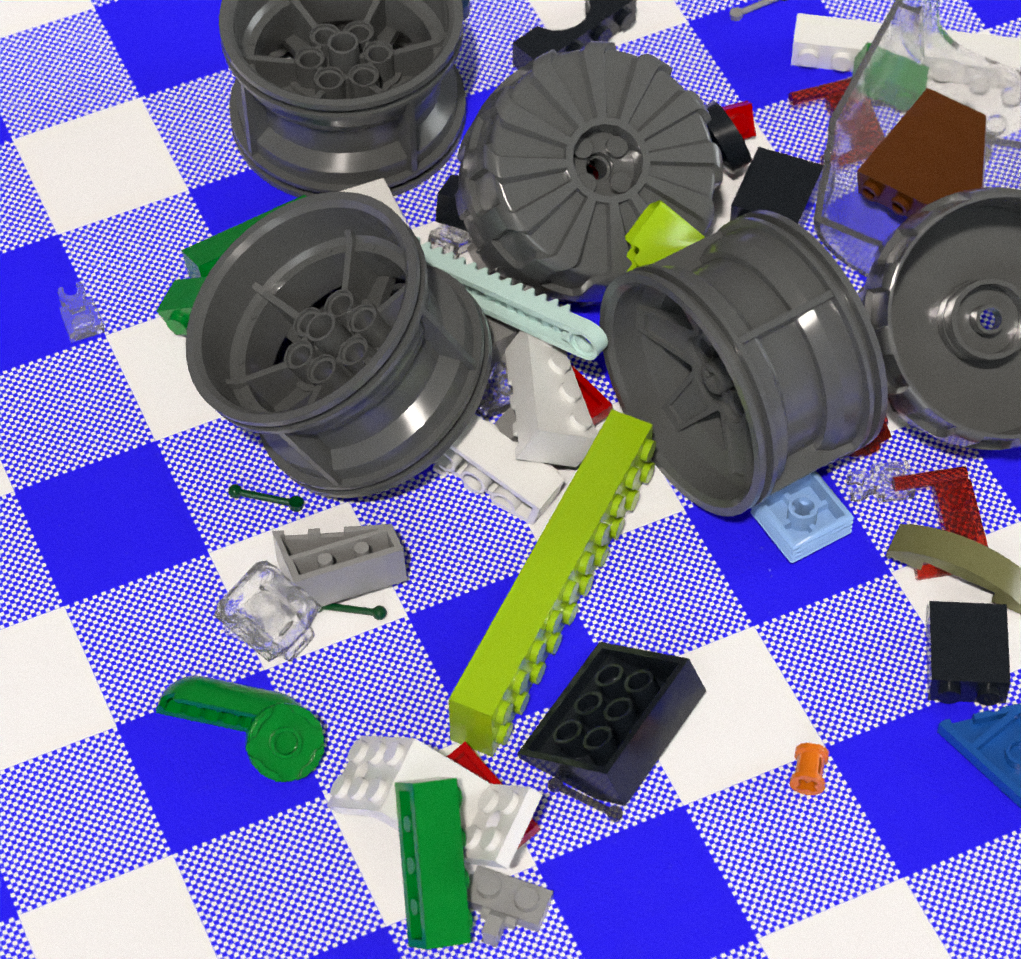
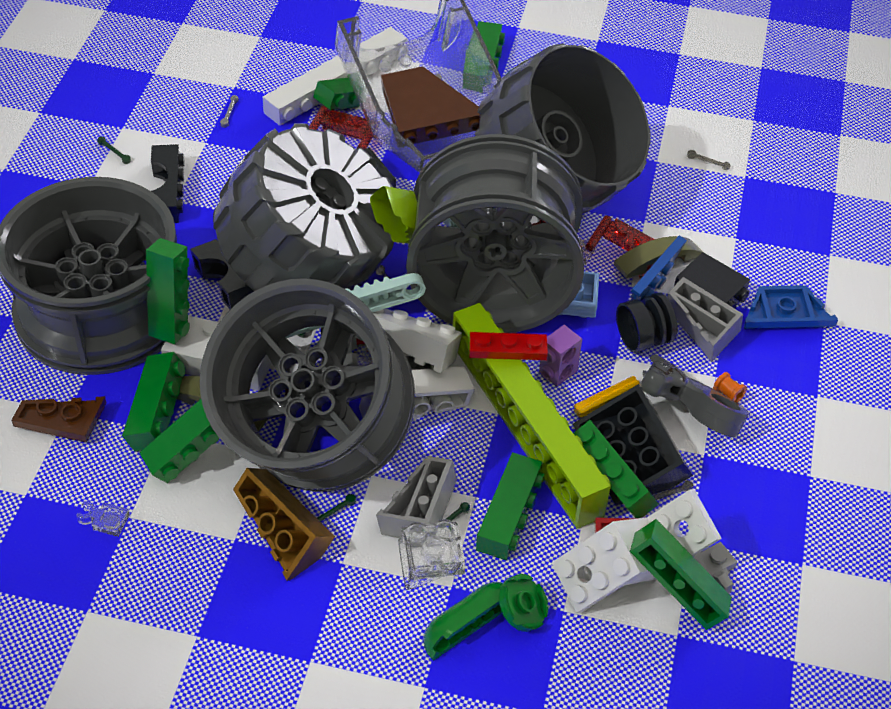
camera: 55 degrees left, 5 degrees down
none -> reddish brown wing [11,396,107,442]
none -> green brick [146,238,190,344]
none -> pearl gold wedge [233,468,335,581]
none -> red plate [469,332,548,360]
none -> green brick [476,452,545,561]
none -> medium lavender brick [539,325,582,386]
none -> yellow axle [573,376,640,418]
none -> green brick [573,420,659,518]
none -> black wheel [616,293,678,353]
none -> blue wing [630,235,687,300]
none -> dark grey animal [641,354,749,437]
none -> light grey wedge [668,277,743,362]

